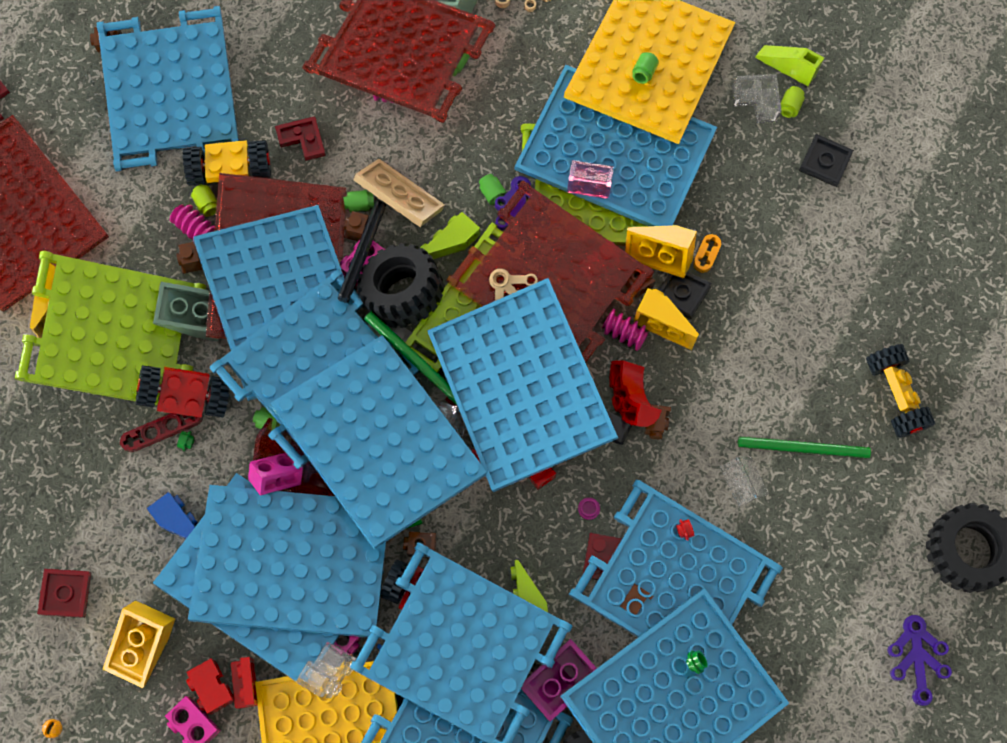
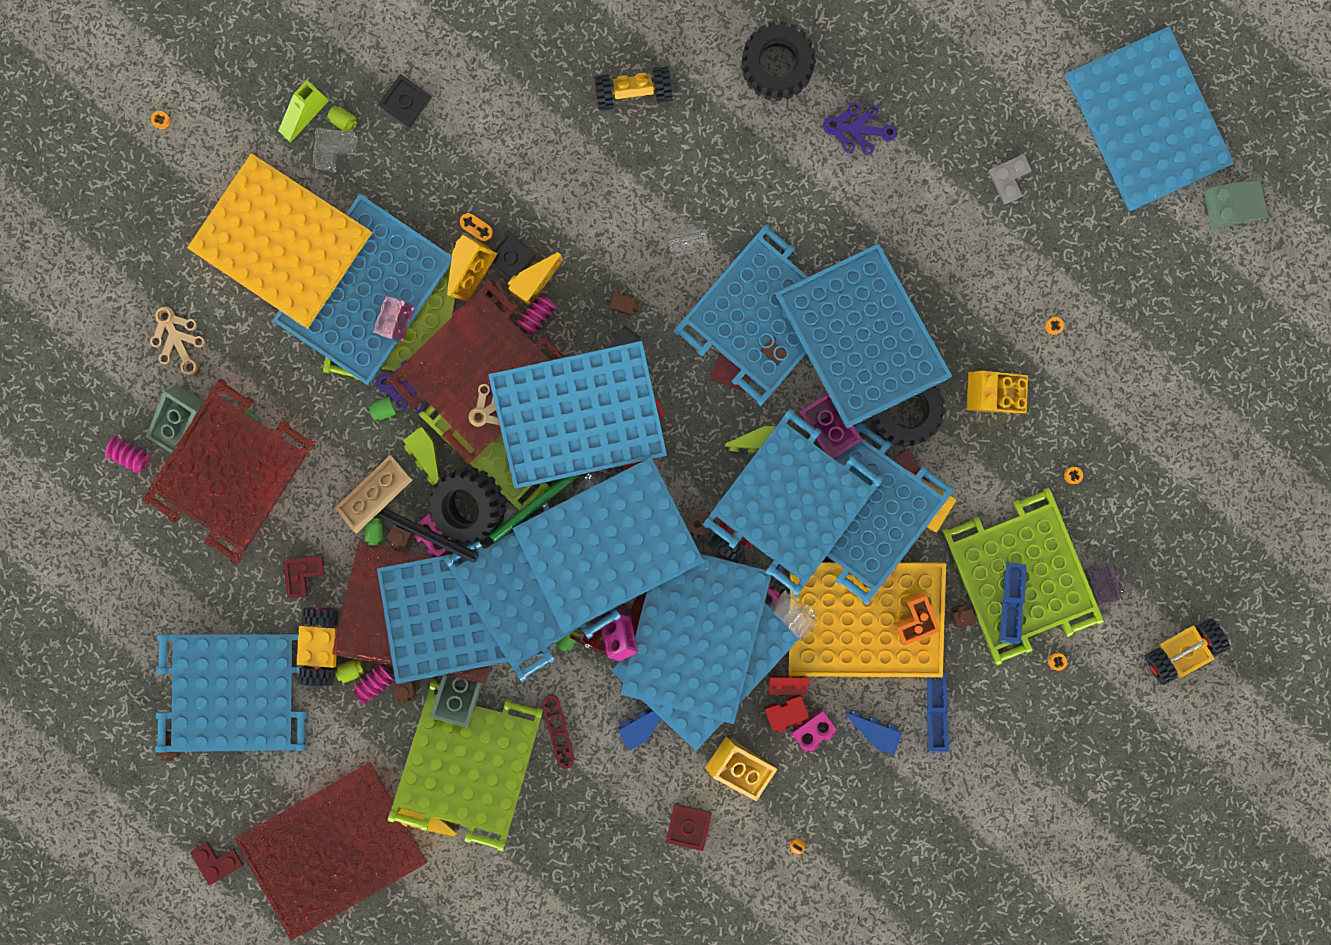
camera: 80 degrees left, 15 degrees up
plate [135,365,230,418] -> none
green plate [177,431,195,452] -> none
magenta plate [578,498,600,520] -> none
red brick [609,361,662,427] -> none
bright green brick [632,52,659,84] -> none
red plate [676,519,695,541] -> none
green plate [686,650,708,674] -> none
green piece [738,436,871,458] -> none

